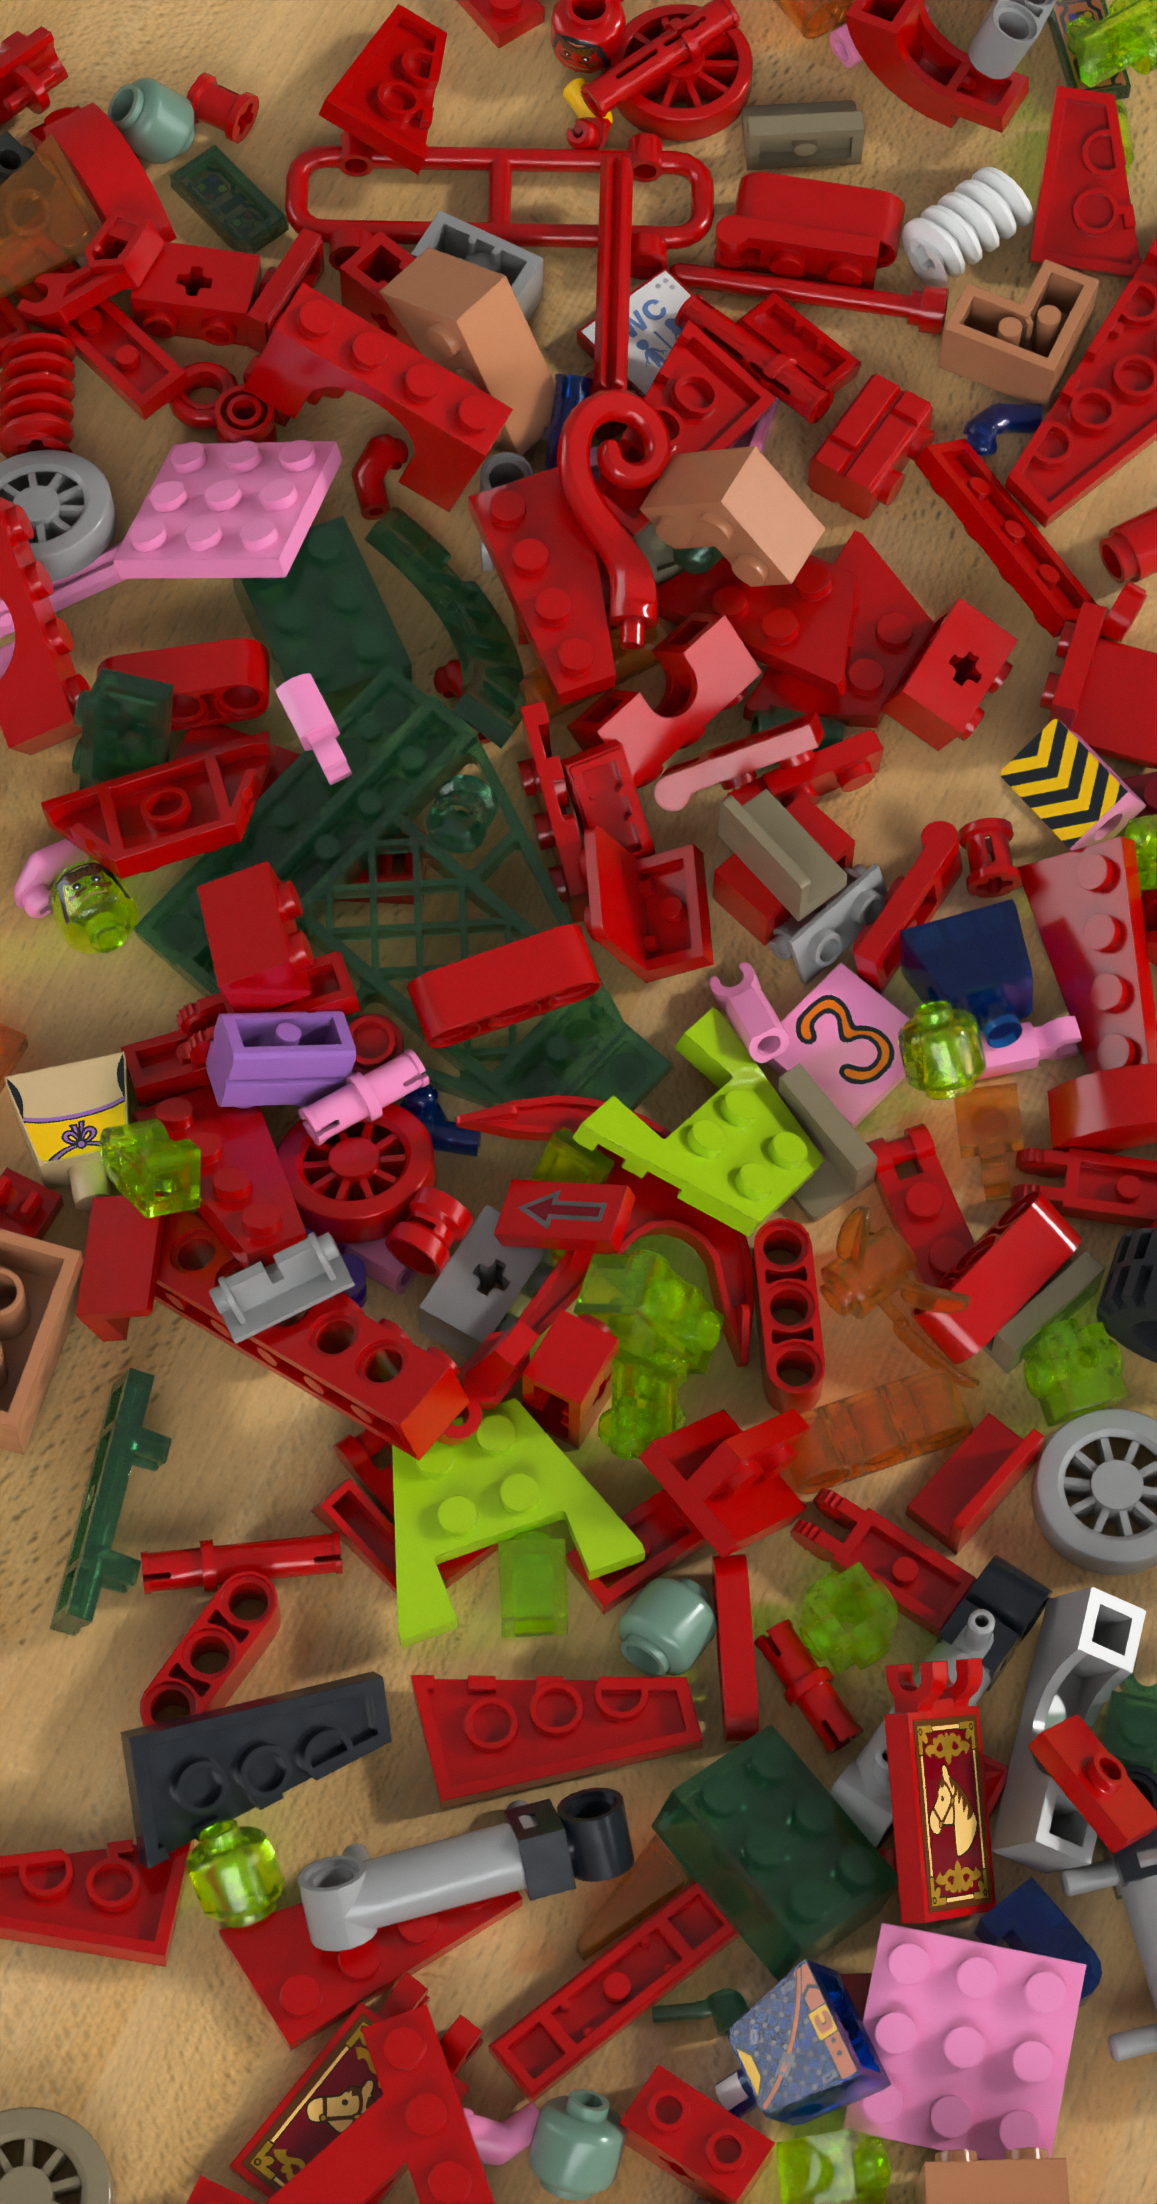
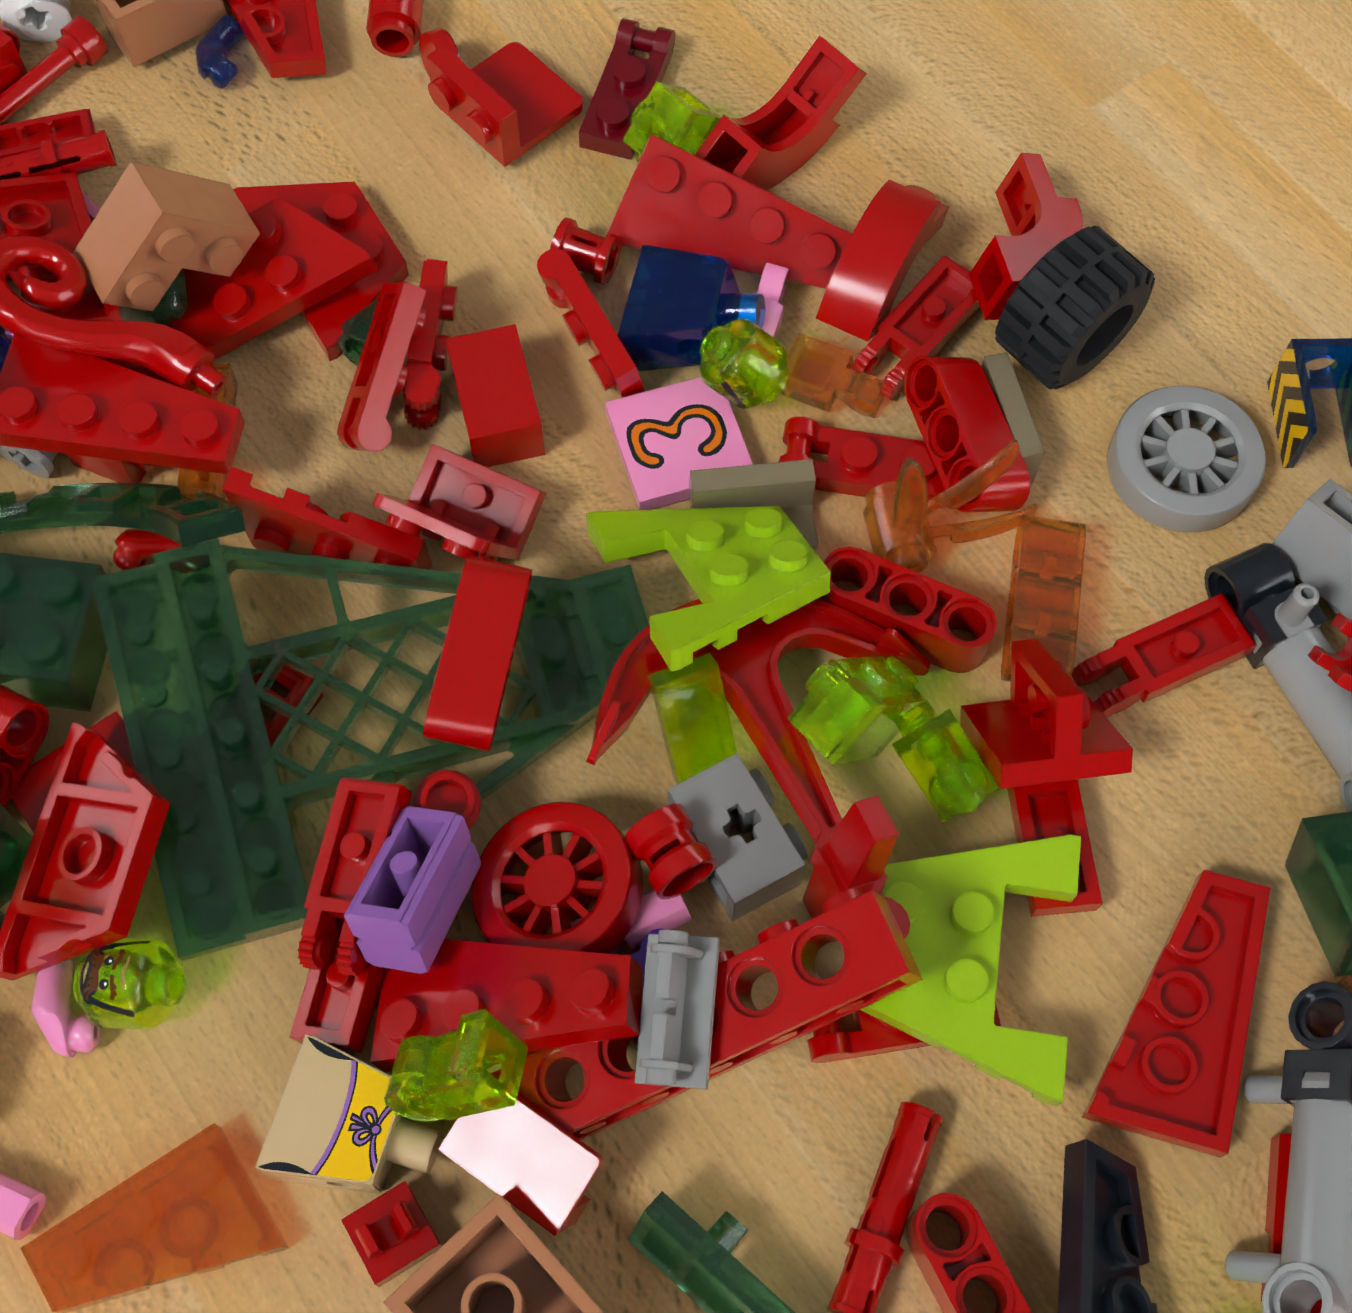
camera: 60 degrees left, 0 degrees up
red brick [197,861,315,1013] -> none
bright pink bar [275,673,353,785] -> none
bright pink pin [298,1048,430,1146] -> none
red piece [311,1478,397,1594] -> none
clear blue arm [400,1084,482,1157] -> none
clear green wheel [426,774,498,854] -> none
red tile [494,1179,636,1253] -> none
clear neon green brick [498,1531,568,1638] -> none
red brick [522,1309,619,1449] -> none
red plate [560,738,656,859] -> none
red arch [567,612,762,788] -> none
sand green head [618,1577,718,1677] -> none
bright pink bar [709,961,789,1064] -> none
red beam [712,1554,759,1744] -> none
dark tan panel [718,789,847,922] -> none
red pin [754,1619,864,1754] -> none
light grey hinge [769,864,888,985] -> none
clear neon green brick [799,1562,898,1675] -> none
red brick [807,373,936,520] -> none
red brick [880,598,1018,751] -> none
red panel [905,1413,1045,1555] -> none
red plate [914,439,1098,638] -> none
piece [1000,719,1147,851] -> none
clear neon green brick [1023,1319,1128,1427] -> none

